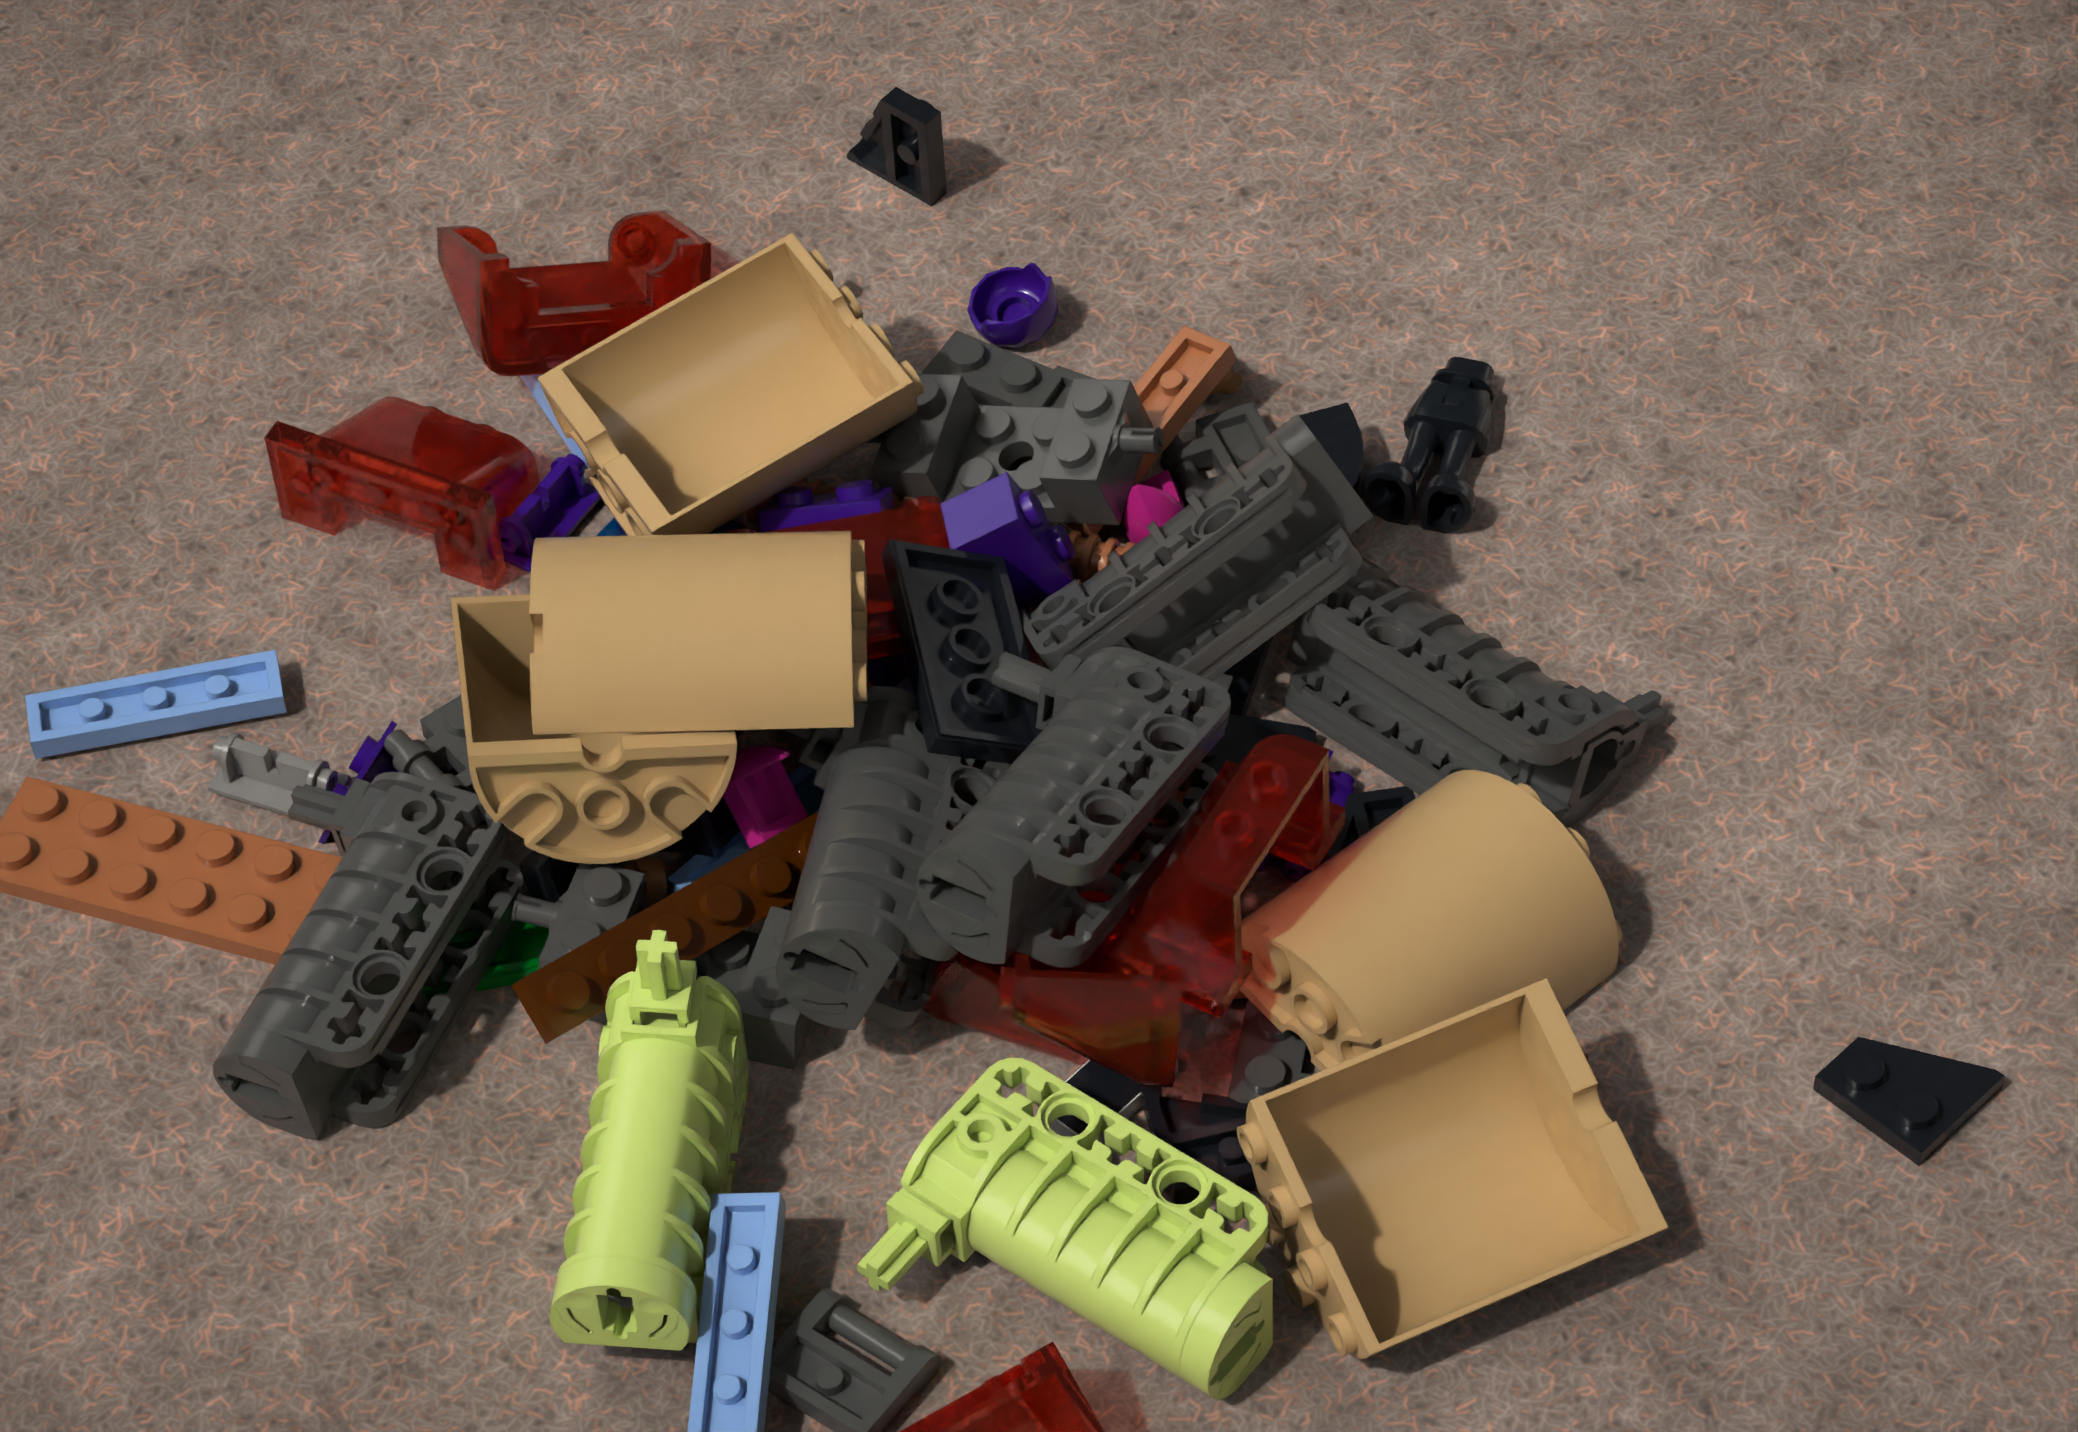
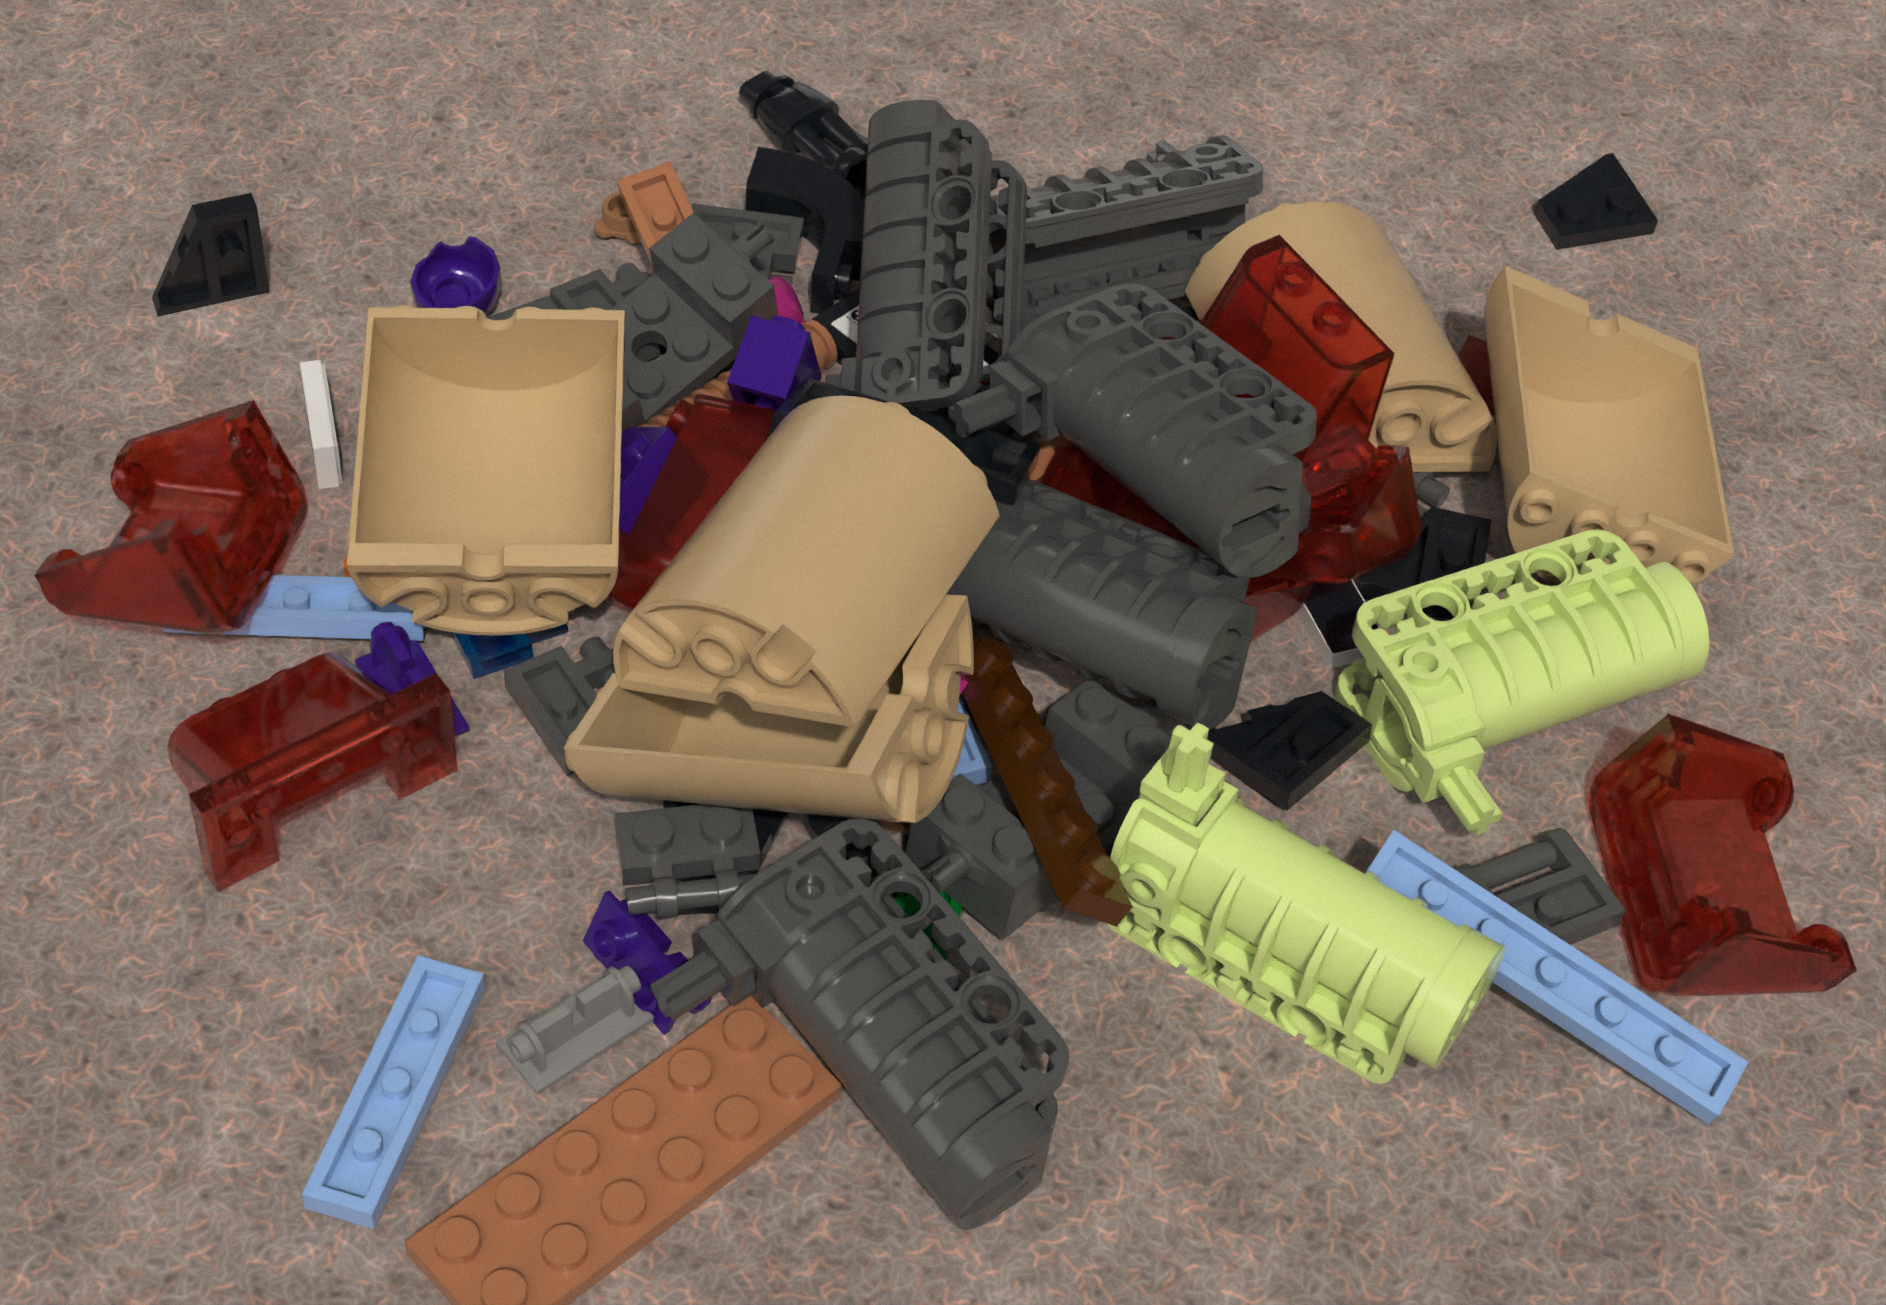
camera: 70 degrees left, 0 degrees up
none -> black wing [1207,691,1372,811]

